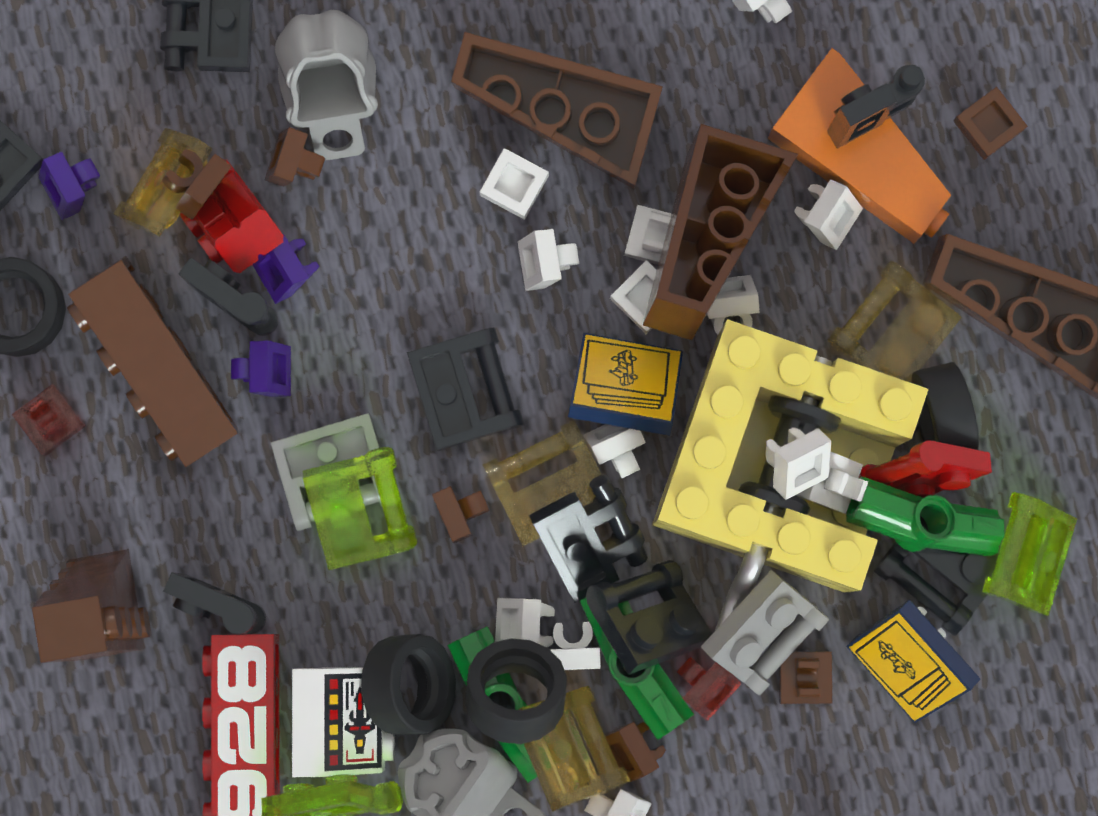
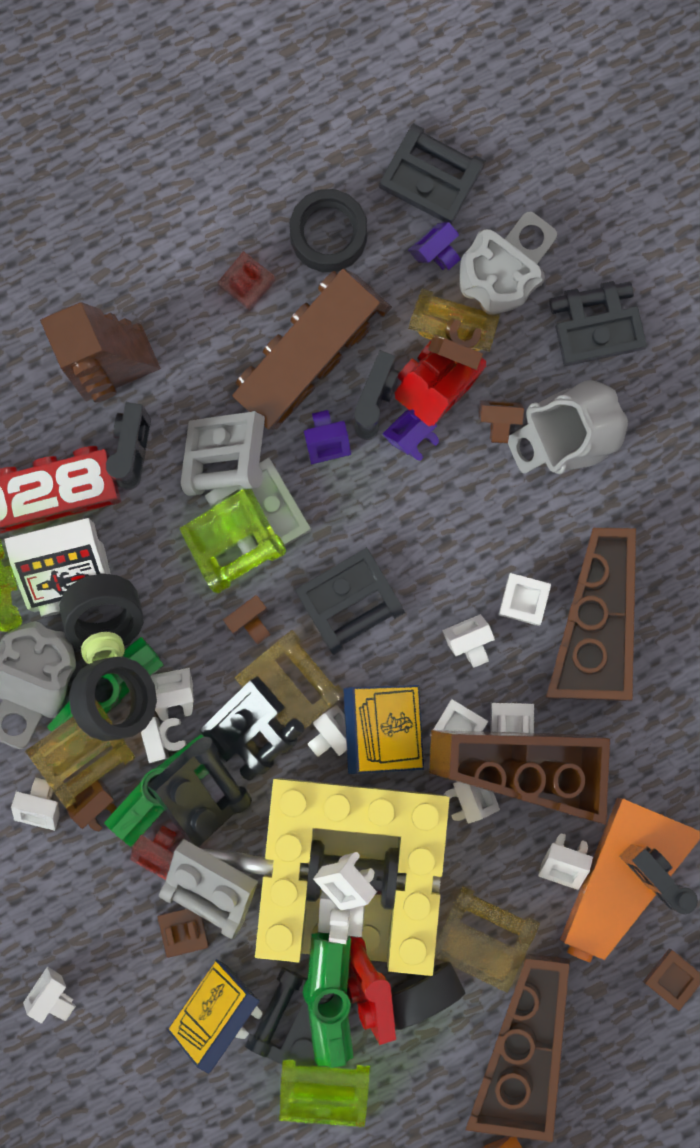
camera: 80 degrees right, 0 degrees up
none -> yellowish green plate [81,632,125,664]
none -> light grey plate [181,411,265,496]
none -> light grey piece [460,212,557,314]

